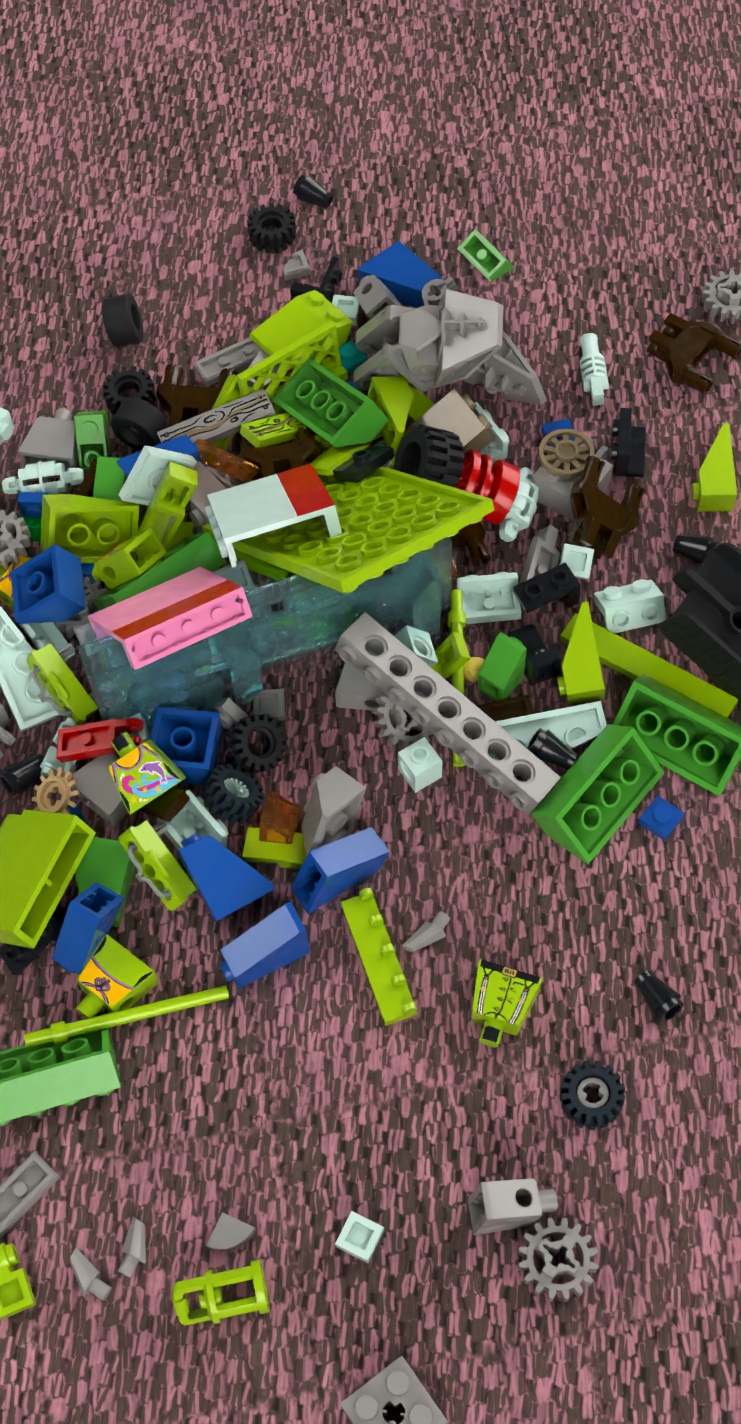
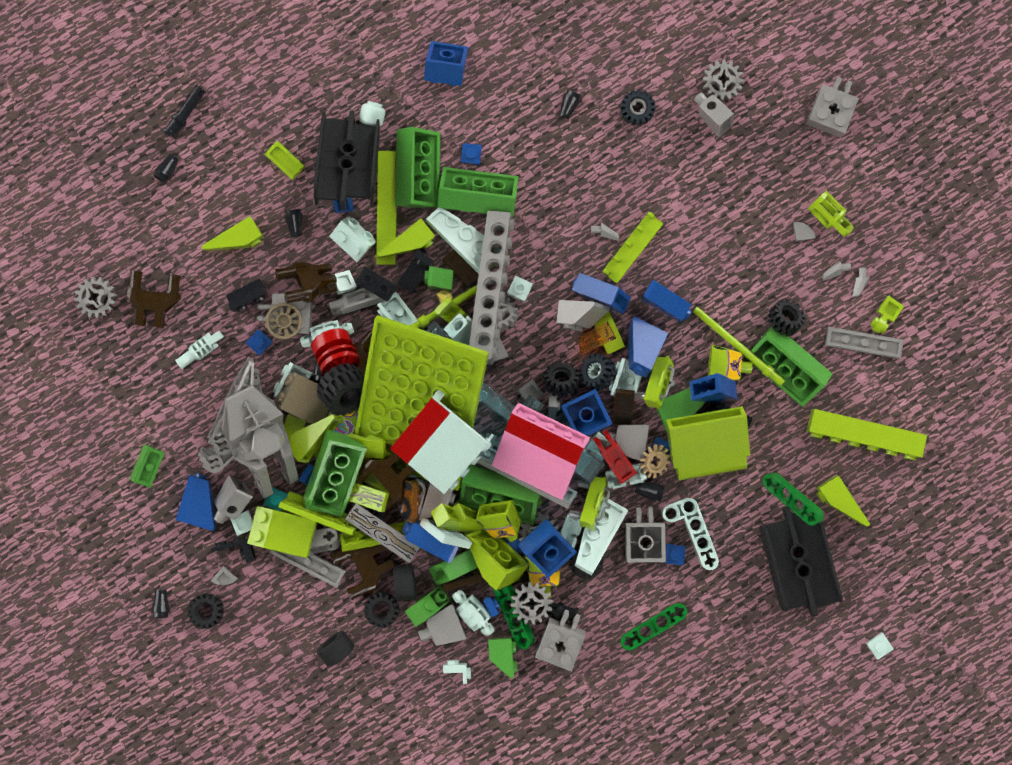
camera: 130 degrees left, 25 degrees up
torso [108,731,186,815] -> none
black plate [333,445,395,483] -> none
light aqua plate [335,1211,384,1263] -> none
lime torso [471,959,542,1048] -> none
black cone [527,728,577,770] -> none
none -> black tyre [768,299,806,336]

